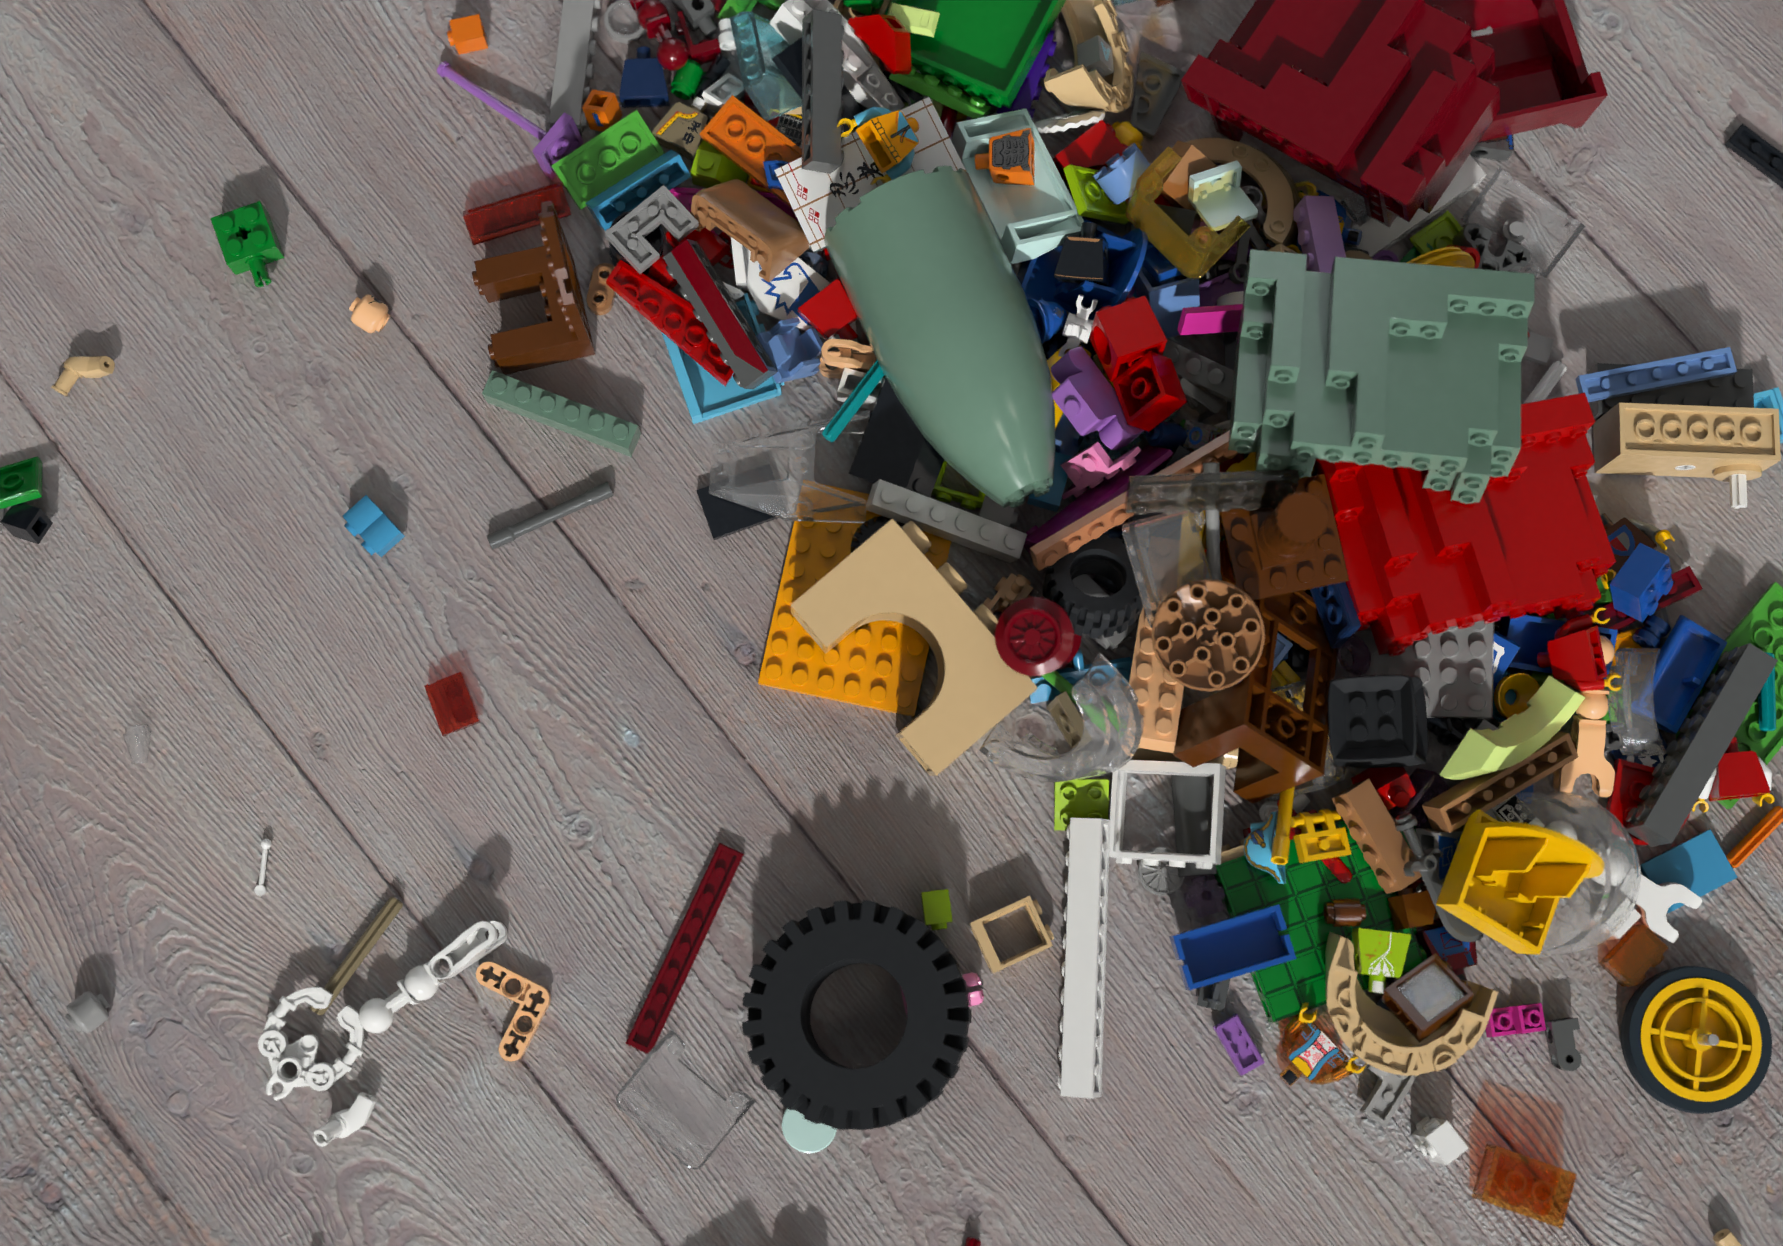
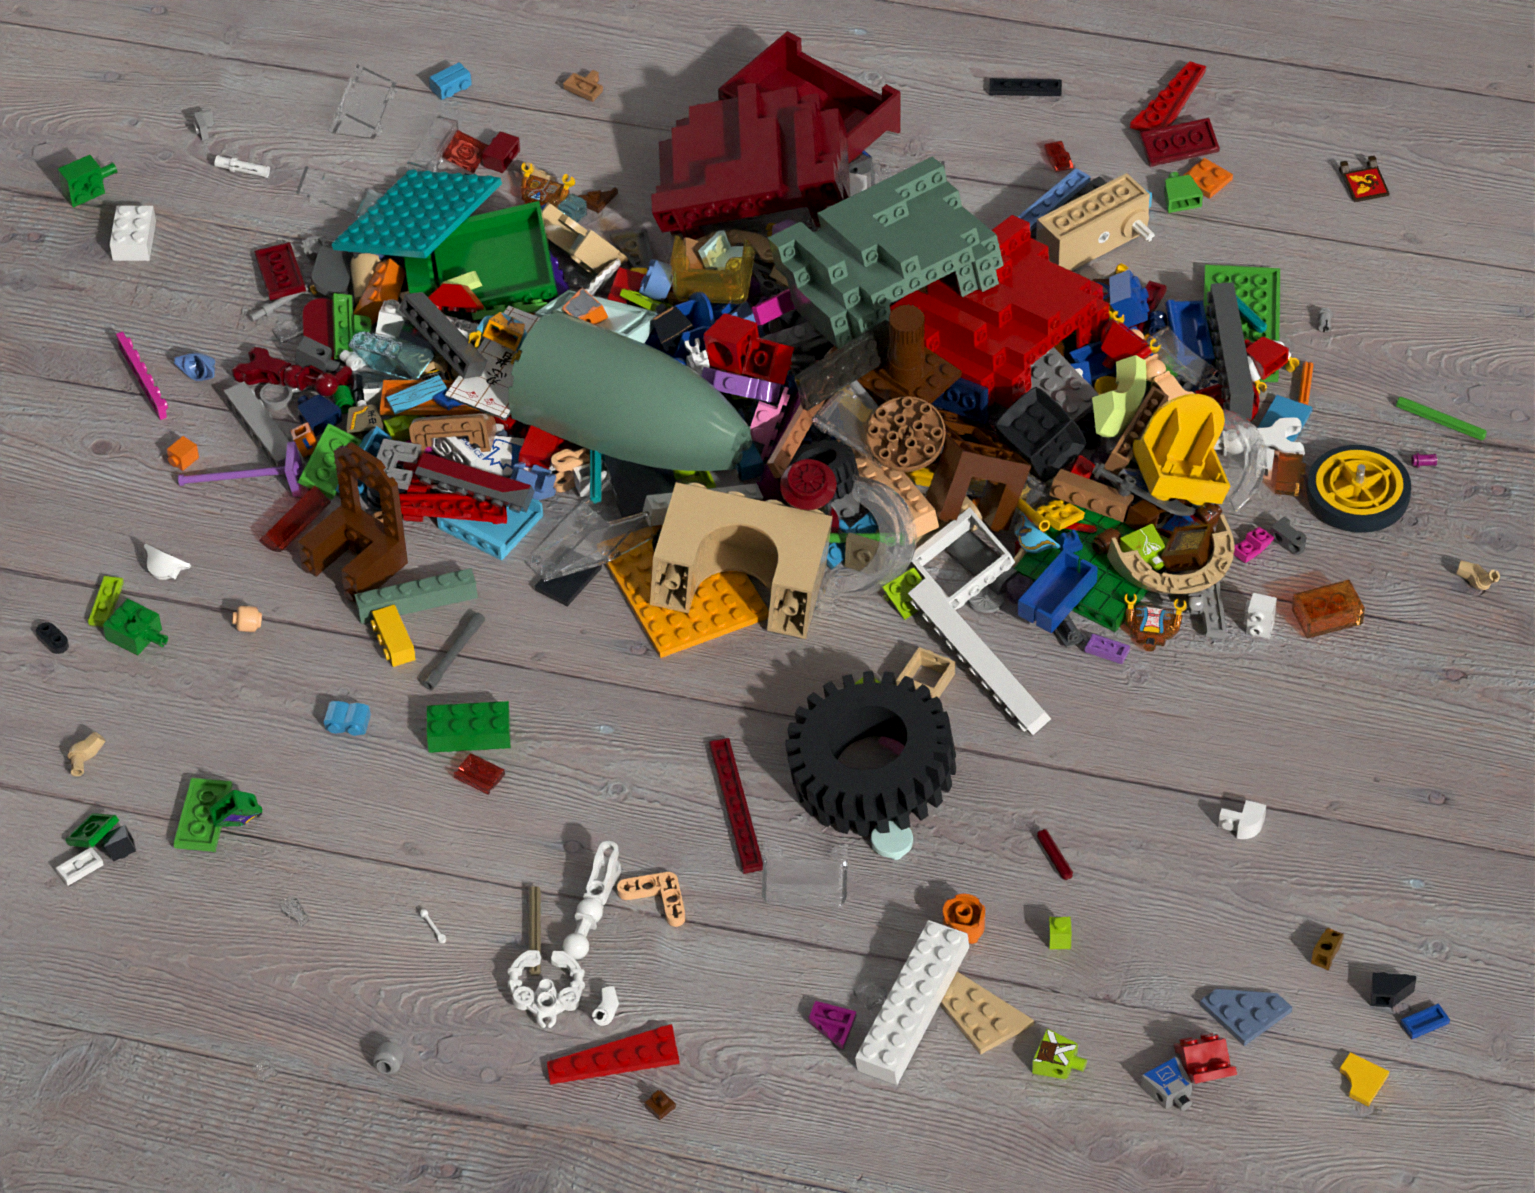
camera: 30 degrees left, 30 degrees down
none -> black plate [36,622,69,654]
none -> lime tile [88,576,124,627]
none -> white hat [144,544,191,580]
none -> bright green plate [174,778,233,852]
none -> green torso [209,790,262,827]
none -> yellow brick [370,605,416,667]
none -> medium azure tile [386,375,447,415]
none -> green brick [427,701,511,753]
none -> red wing [547,1024,679,1085]
none -> clear red slope [1044,141,1074,172]
none -> blue tile [1056,530,1083,553]
none -> reddish brown head [1193,502,1222,528]

